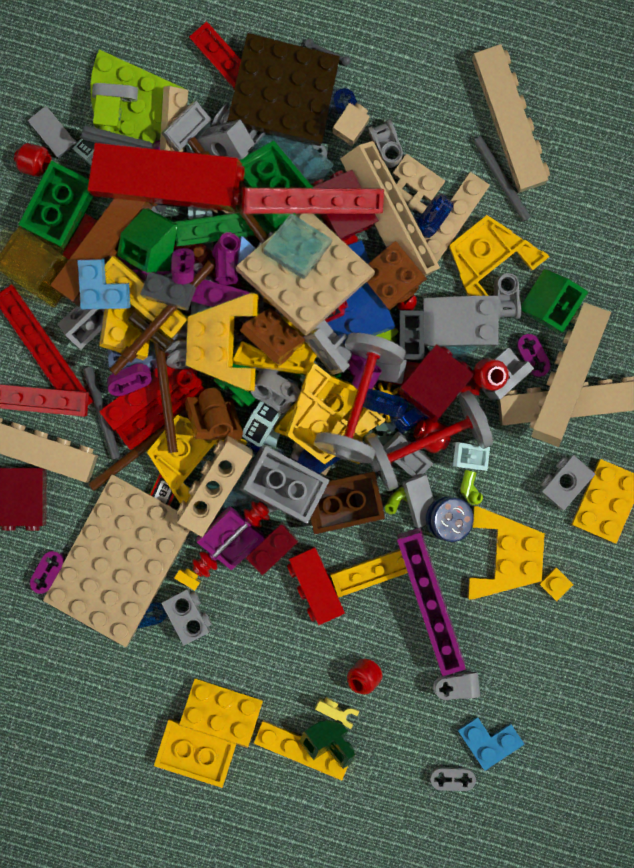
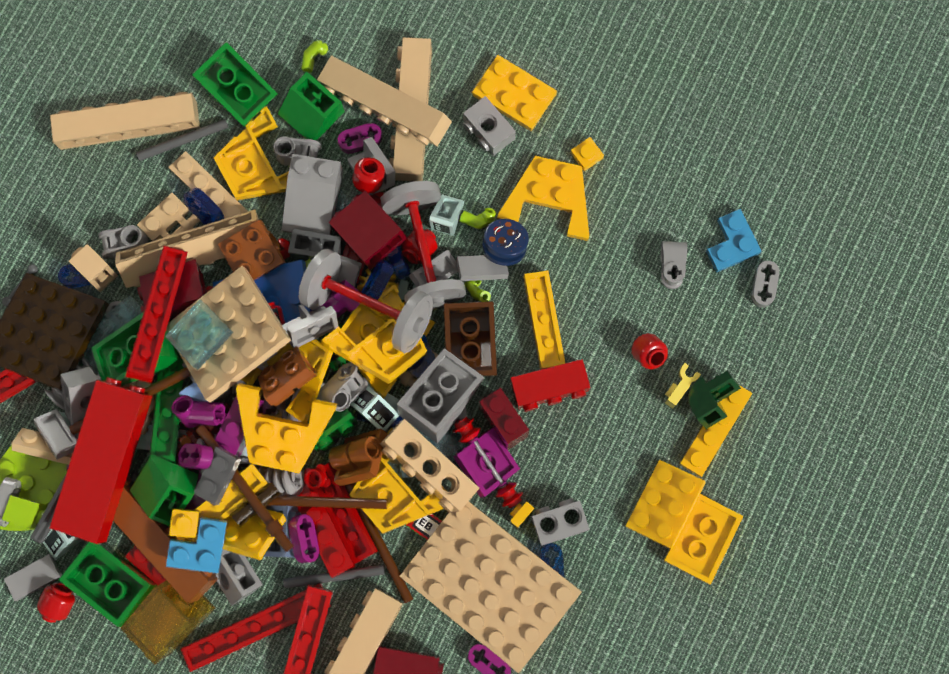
camera: 75 degrees left, 10 degrees down
magenta brick [397,527,466,676] -> none
none -> yellow plate [169,508,200,538]
none -> green slope [192,42,278,127]
none -> lime arm [301,40,328,72]

